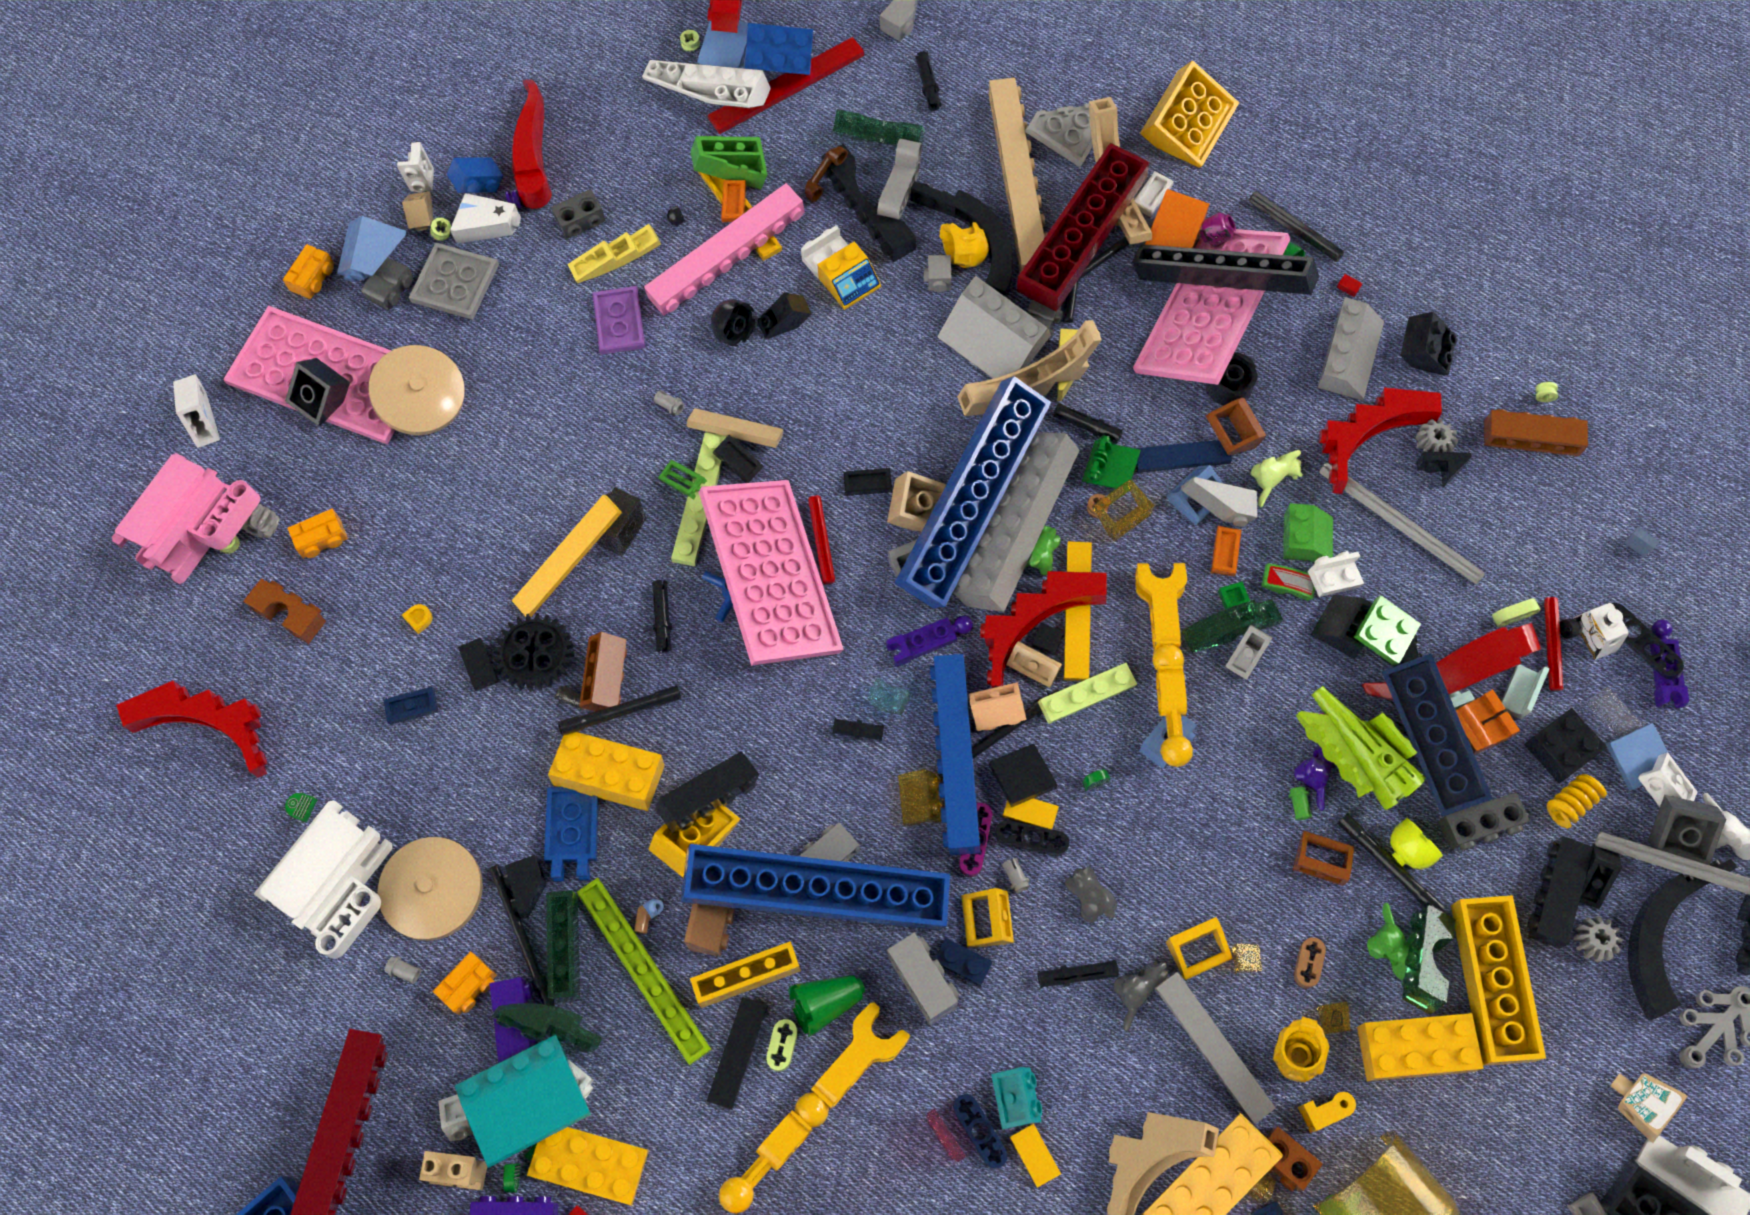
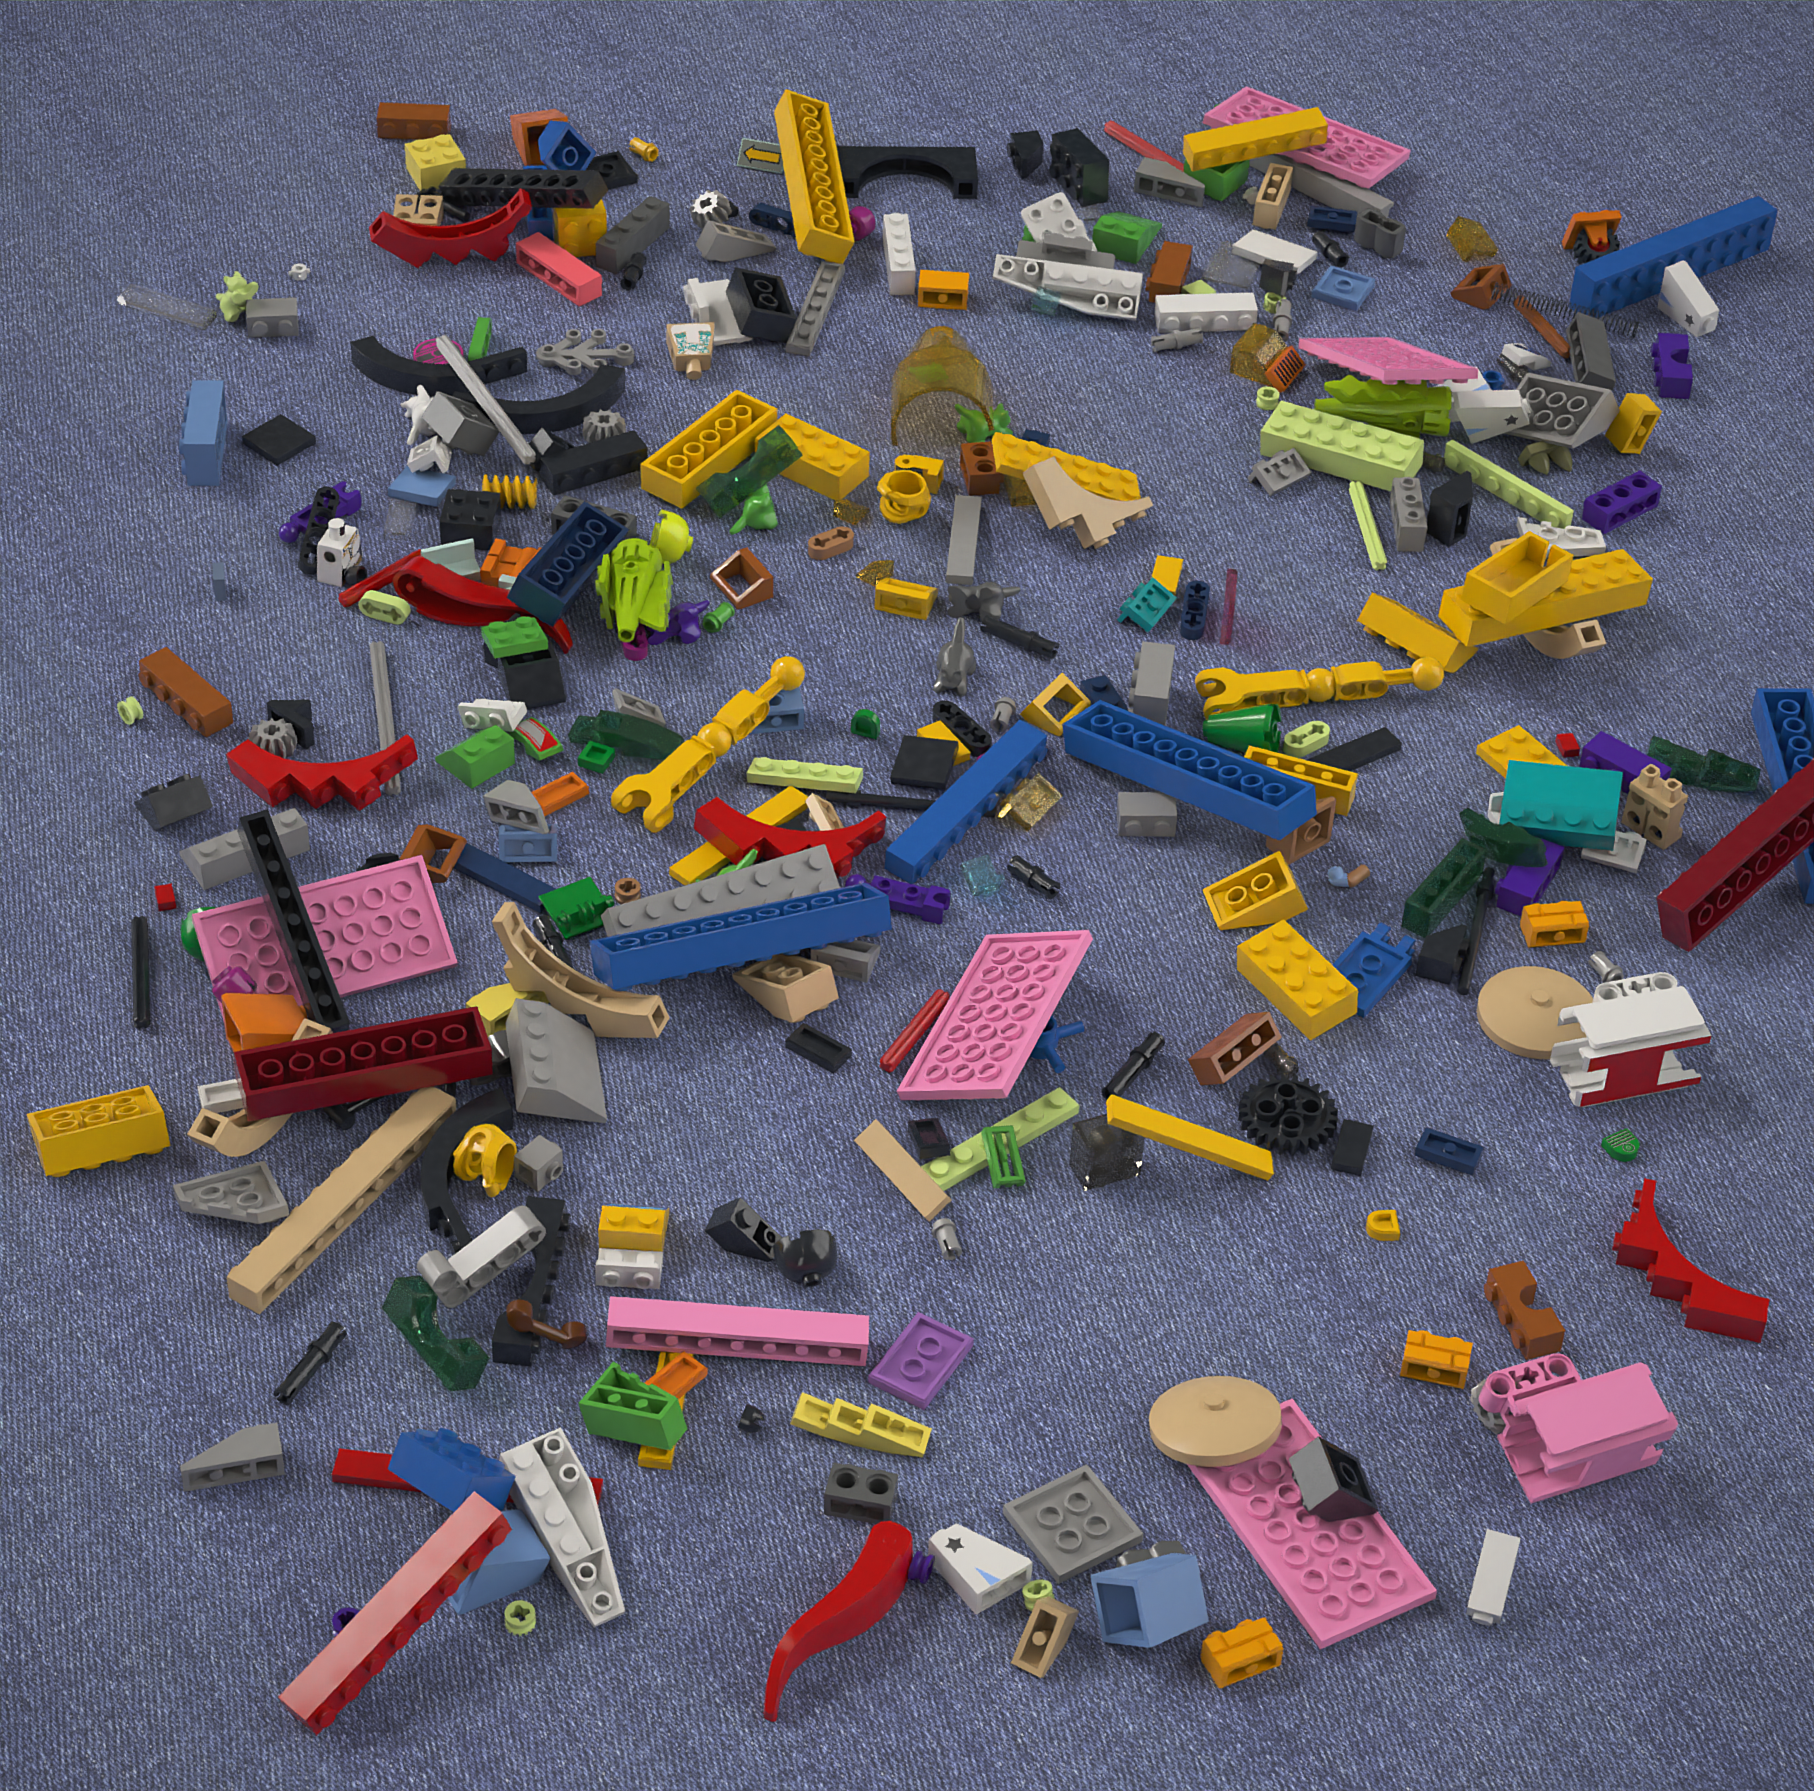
camera: 145 degrees left, 25 degrees down
white bracket [397,142,434,192] -> none
blue brick [447,157,503,193] -> none
black piece [558,685,681,736] -> none
lime tile [576,878,712,1066] -> none
black brick [655,751,759,833] -> none
light nougat brick [969,682,1026,731] -> none
clear yellow tile [1092,479,1154,542] -> none
yellowish green animal [1251,450,1303,508] -> none
black piece [1337,813,1445,917] -> none

